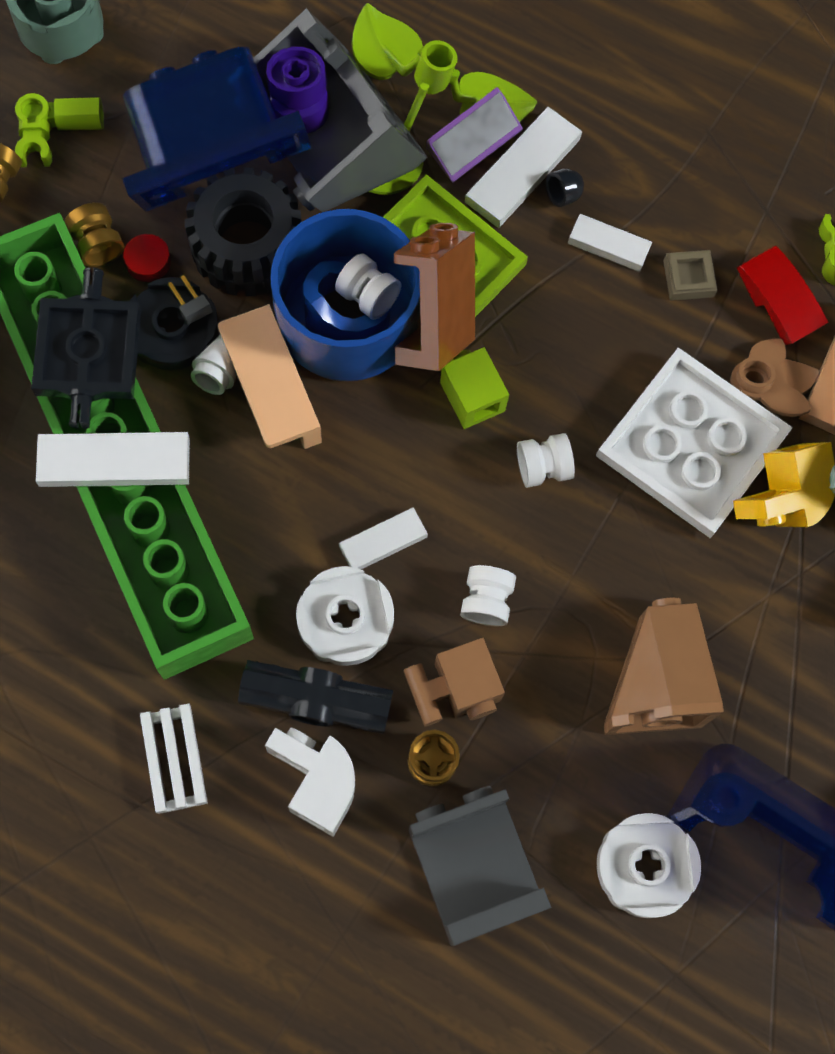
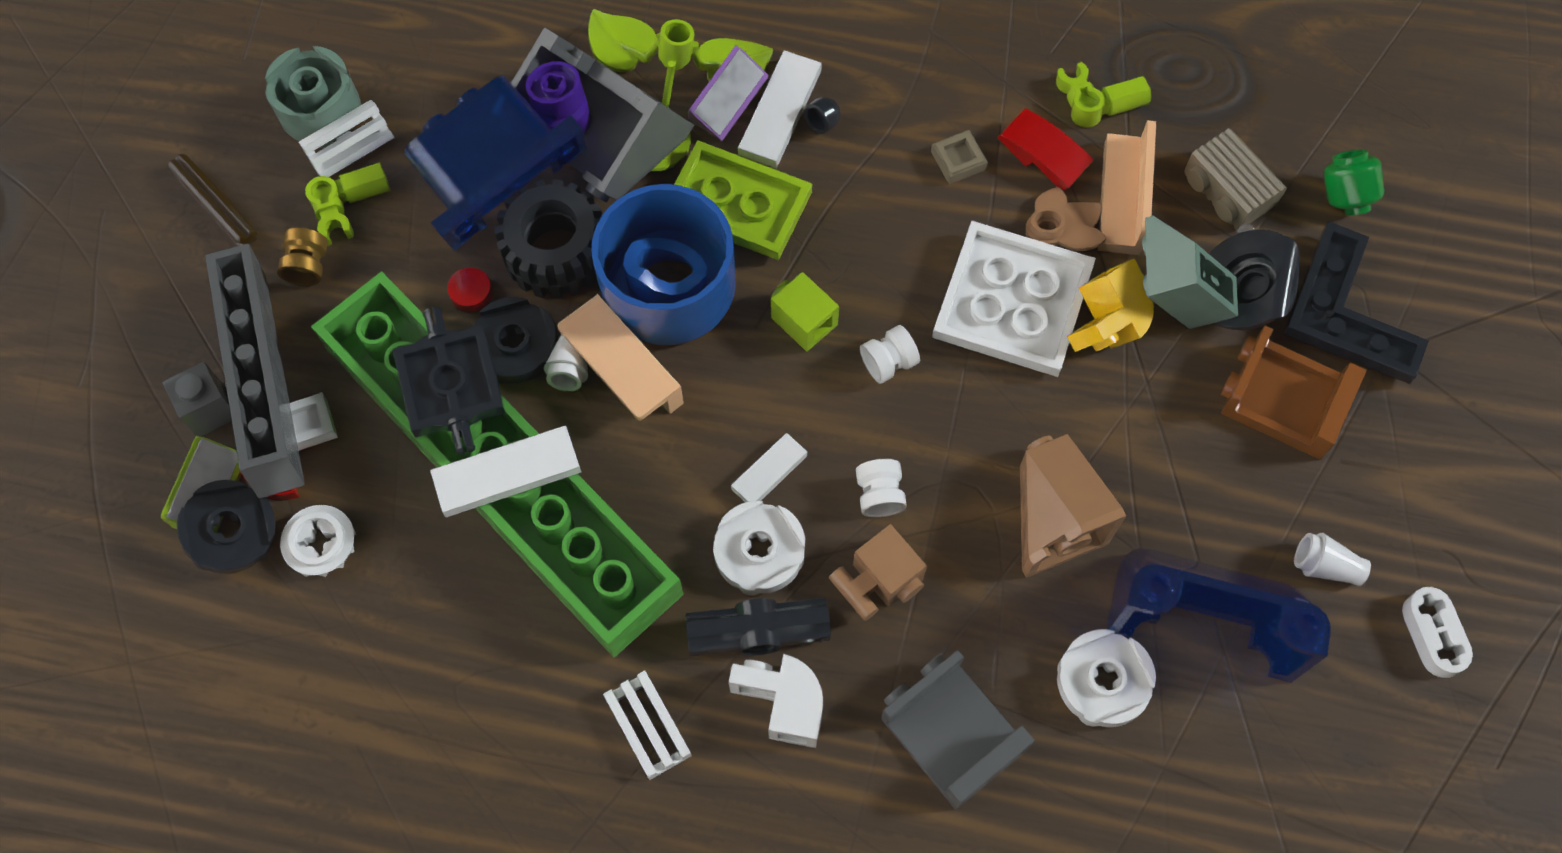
camera: 10 degrees left, 5 degrees down
pearl gold wheel [65,202,125,267] -> none
dark grey piece [168,275,212,325] -> none
white wheel [335,253,402,320] -> none
dark orange panel [394,223,475,371] -> none
pearl gold wheel [408,730,460,787] -> none
white piece [568,214,652,272] -> none
none -> white tile [299,100,394,177]

